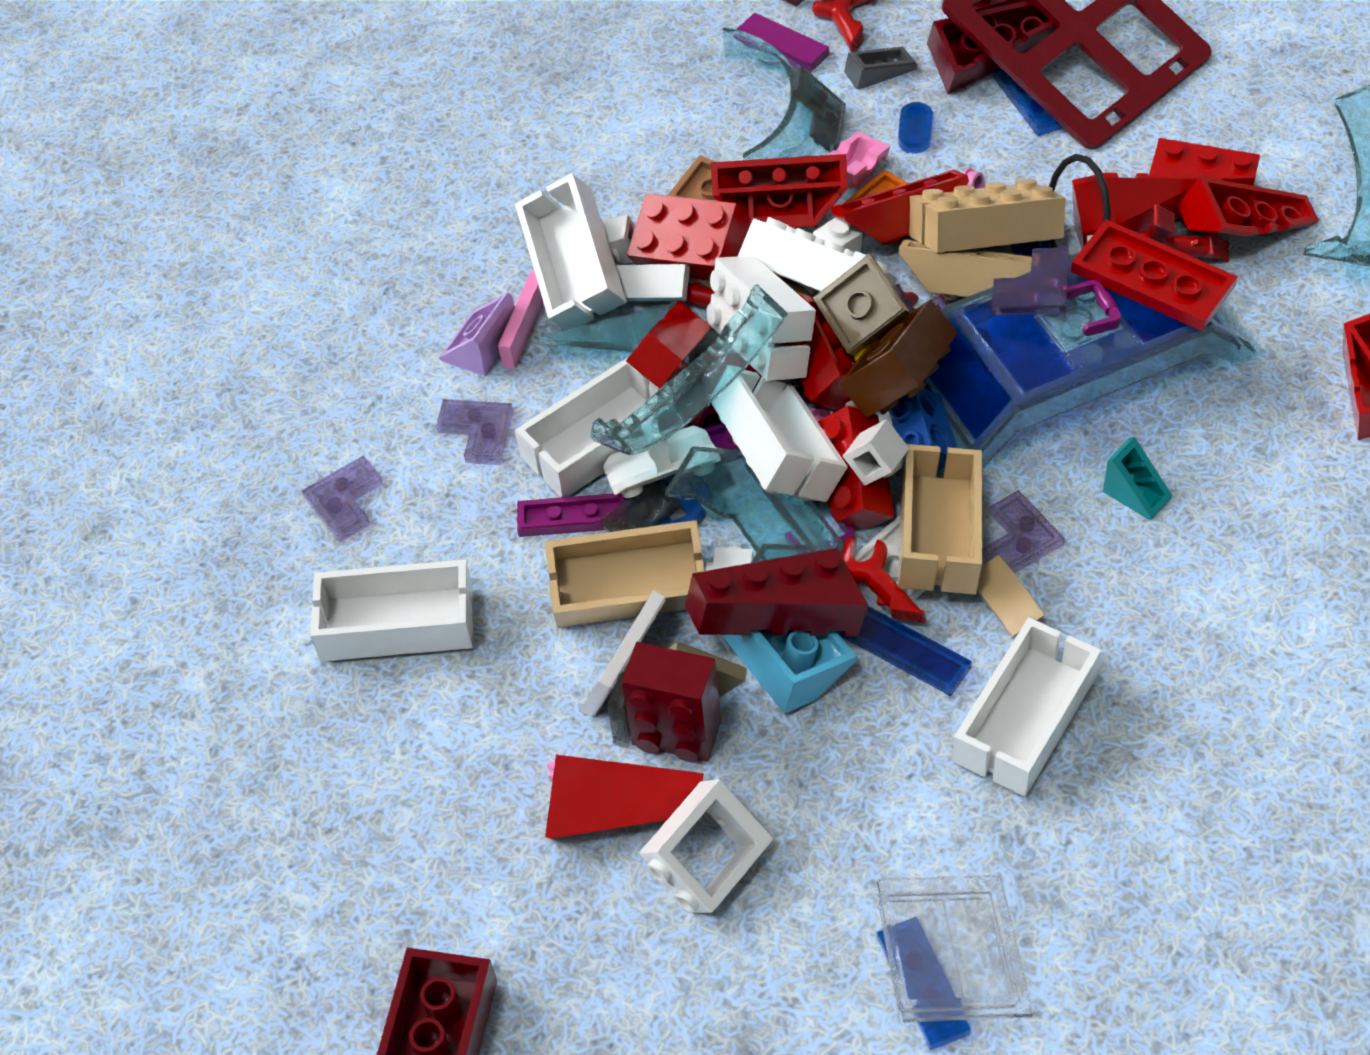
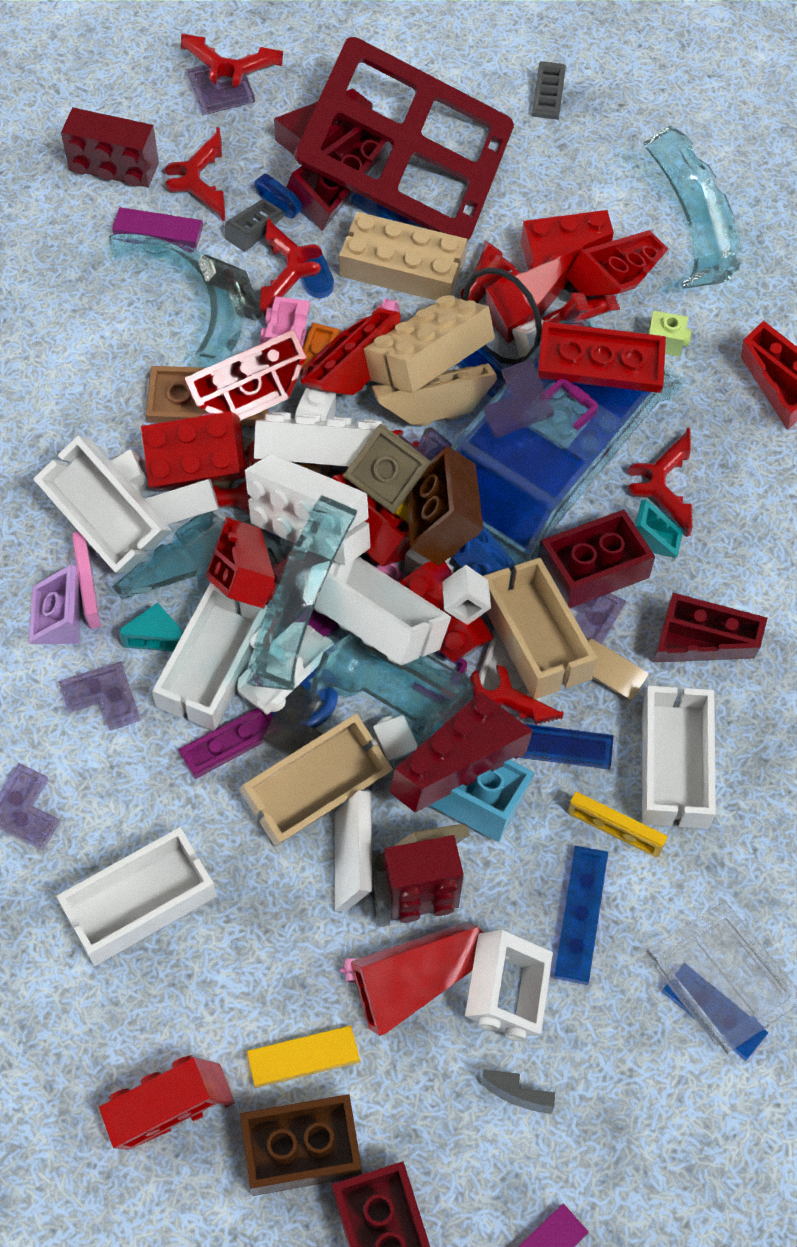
camera: 35 degrees left, 10 degrees up
none -> red wedge [99,1055,235,1150]
none -> teal slope [120,602,184,652]
none -> reddish brown brick [240,1094,362,1196]
none -> yellow tile [247,1025,360,1089]
none -> clear blue tile [254,174,302,219]
none -> red piece [259,218,322,317]
none -> tan piece [339,211,467,301]
none -> red piece [461,241,516,303]
none -> dark grey slope [481,1070,555,1114]
none -> dark grey slope [532,61,566,120]
none -> dark red brick [538,509,655,609]
none -> clear blue tile [553,846,608,985]
none -> yellow tile [567,791,668,858]
none -> red piece [627,428,693,537]
none -> yellowish green brick [648,311,692,357]
none -> dark red wedge [653,593,768,662]

